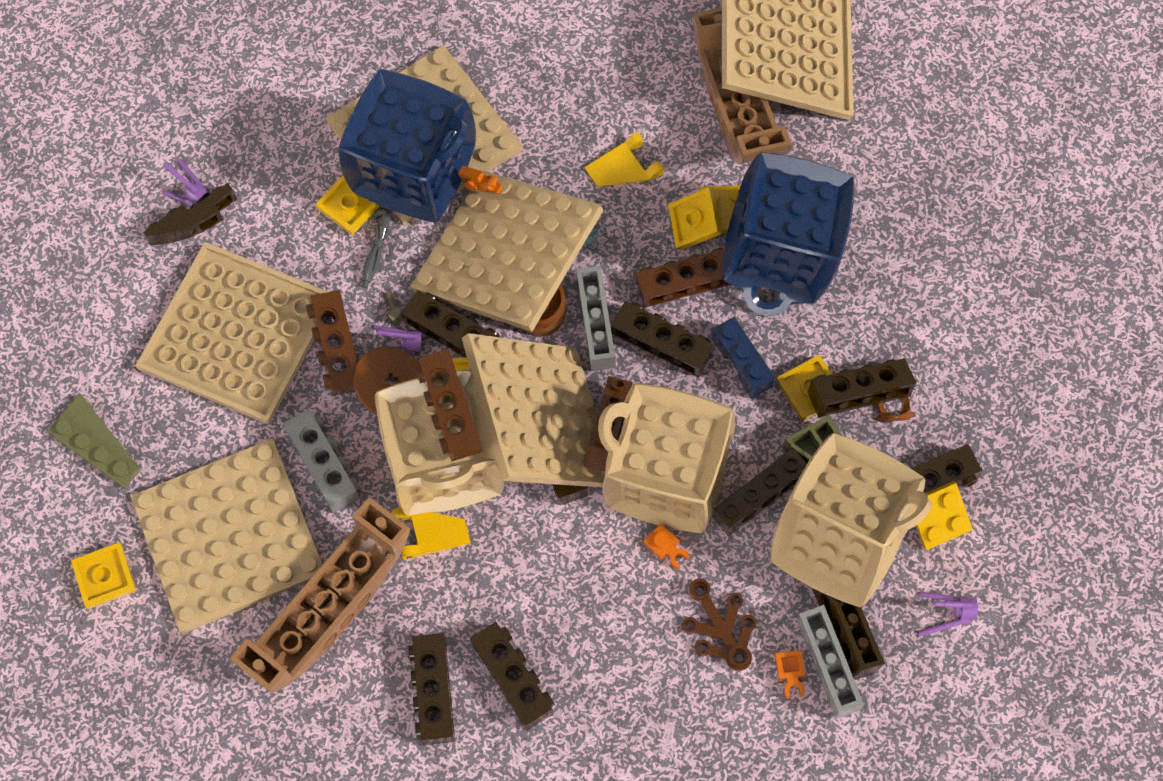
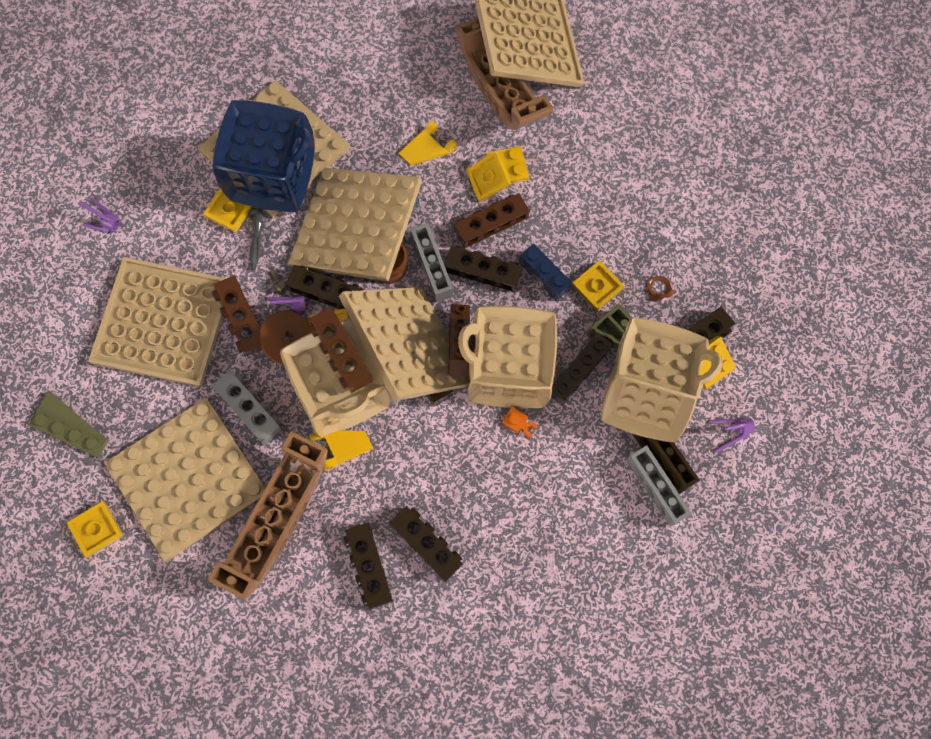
camera: 20 degrees left, 5 degrees up
dark brown slope [143,183,237,245] -> none
orange plate [458,166,503,194] -> none
reddish brown plant [682,578,756,671] -> none
dark blue piece [722,152,854,316] -> none
orange plate [775,650,806,699] -> none
dark brown brick [807,358,917,417] -> none

